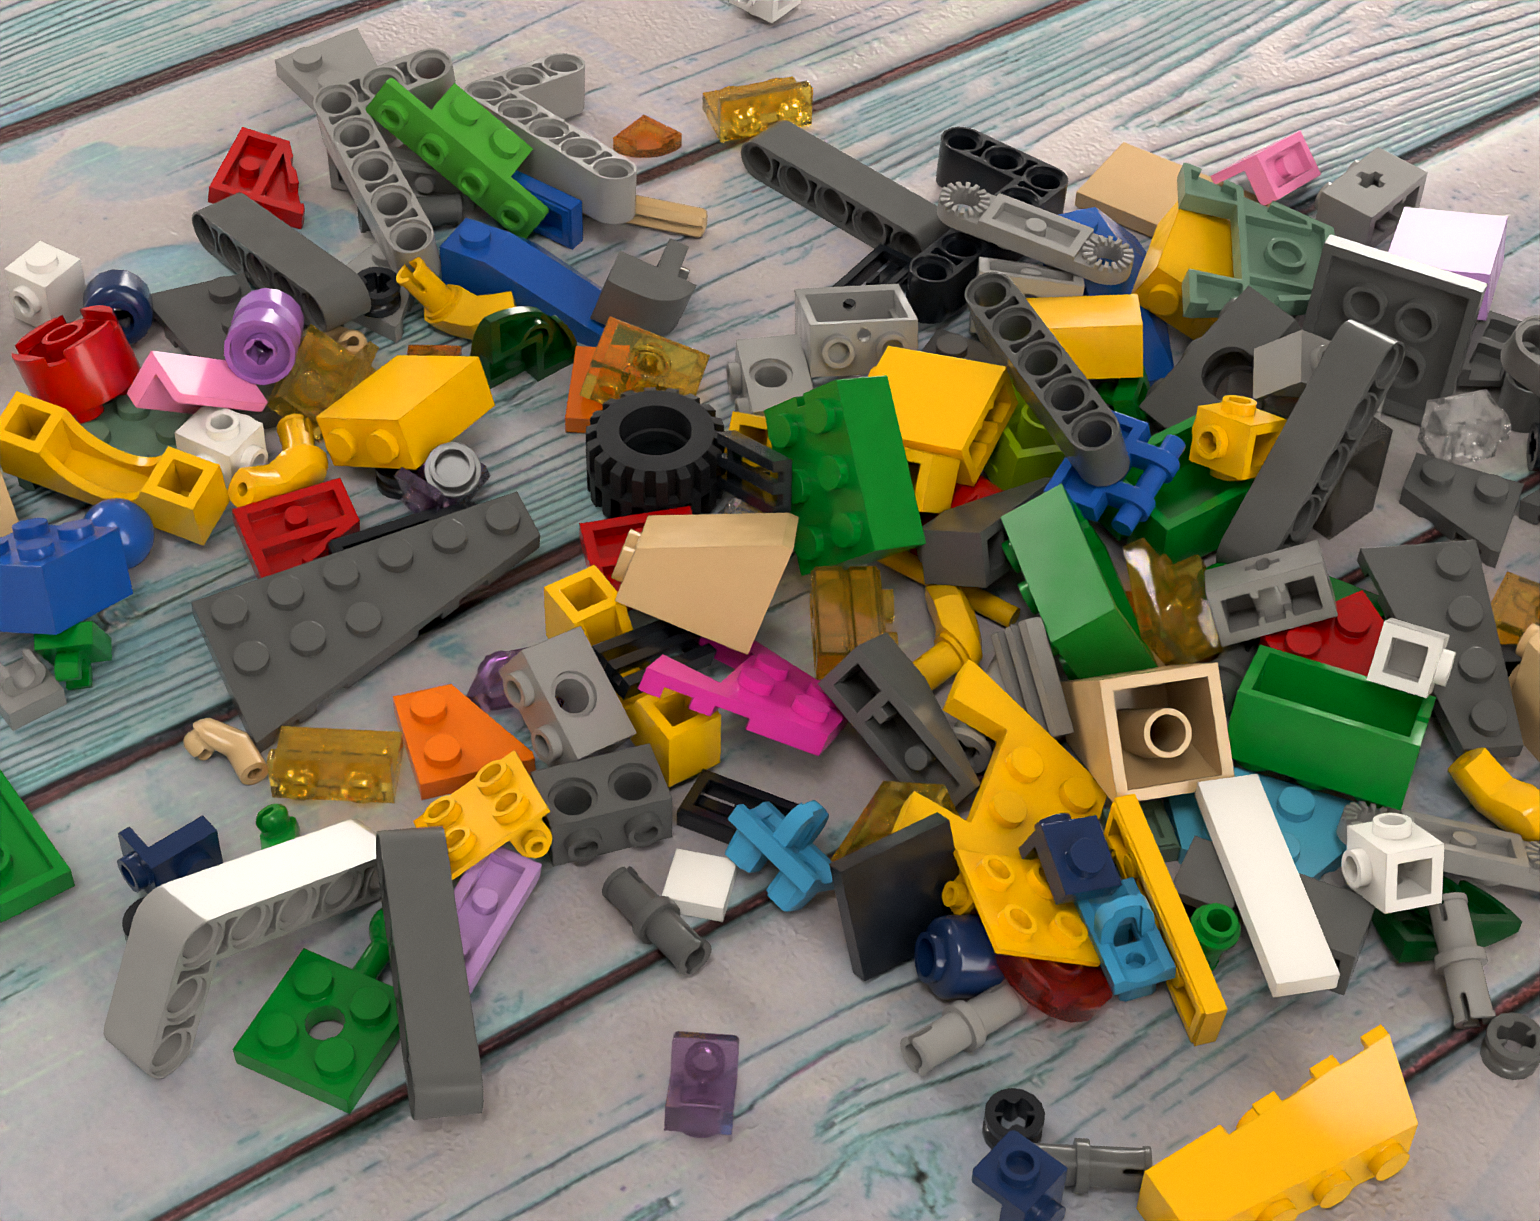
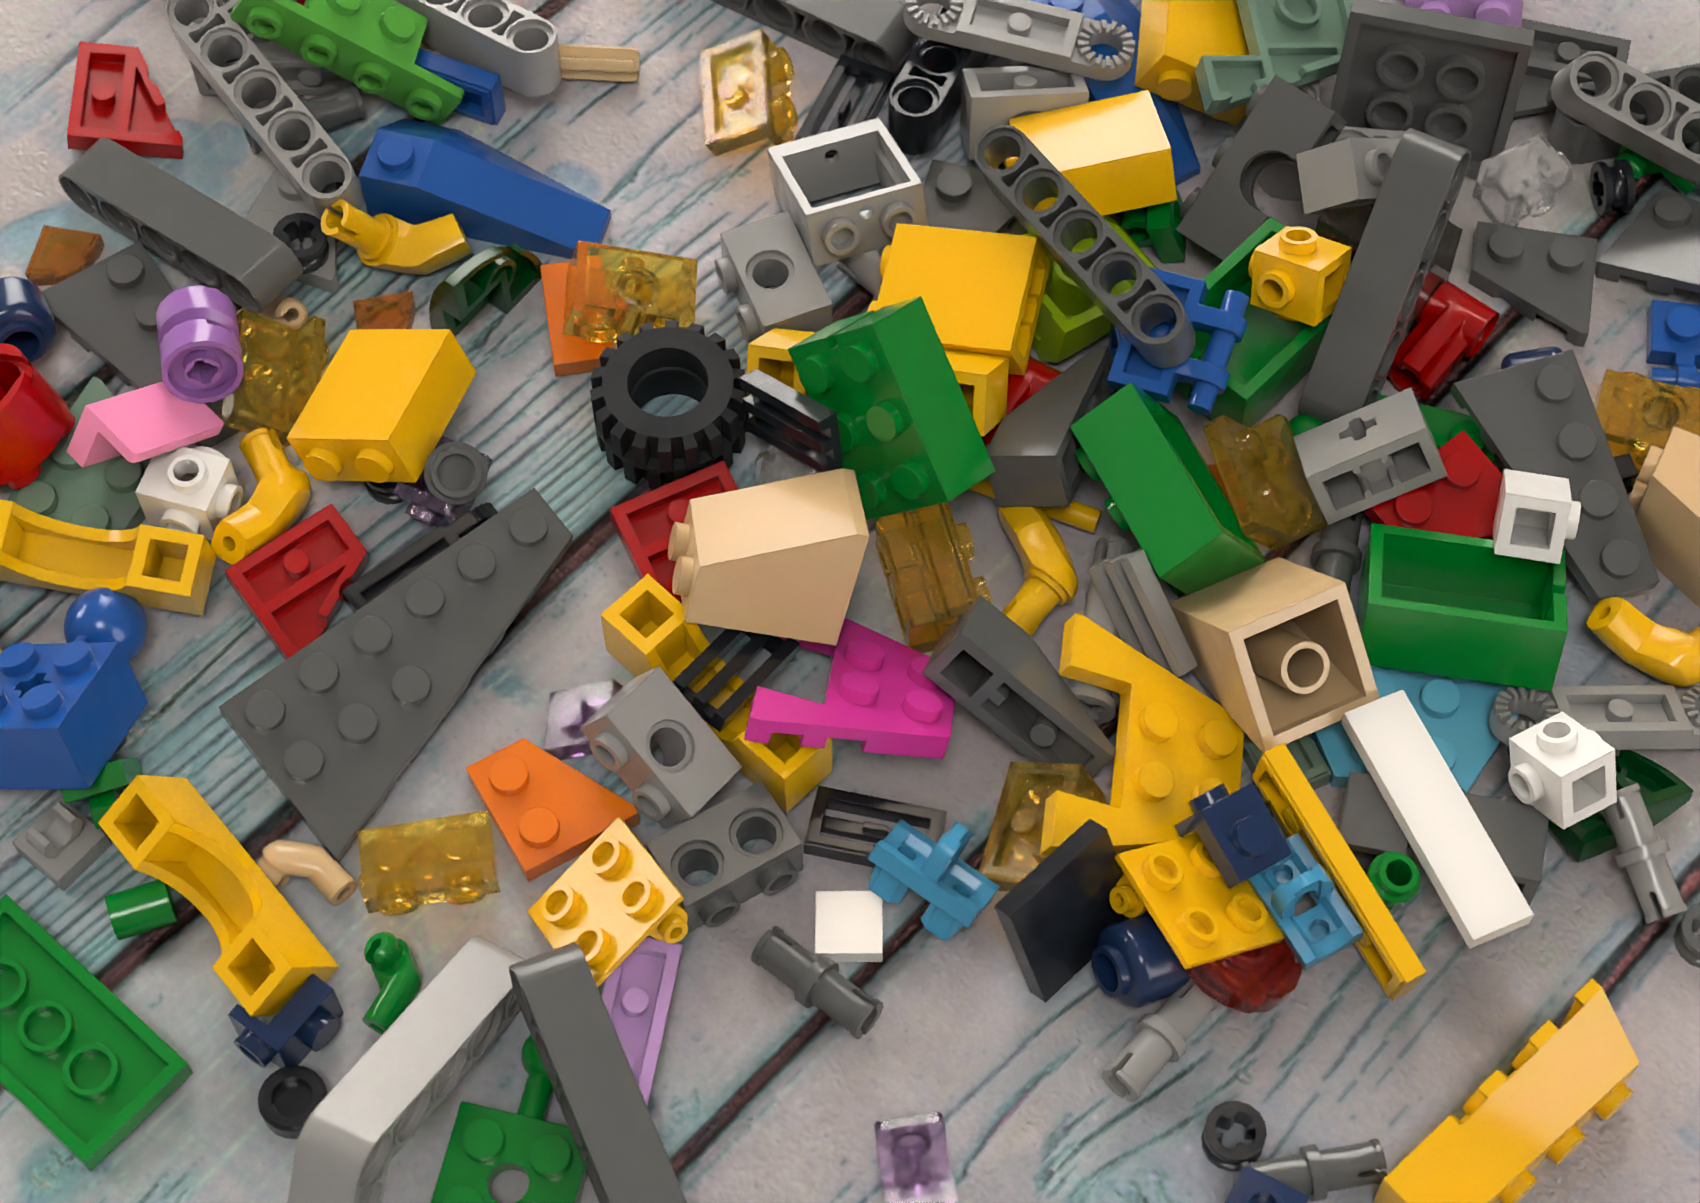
camera: 10 degrees left, 15 degrees up
dark grey brick [590,238,697,338] -> none
none -> clear orange tile [25,225,105,286]
none -> yellow arch [98,775,340,1016]
none -> green hinge [105,880,178,940]
none -> clear yellow bracket [700,28,798,157]
none -> red piece [1388,281,1500,400]

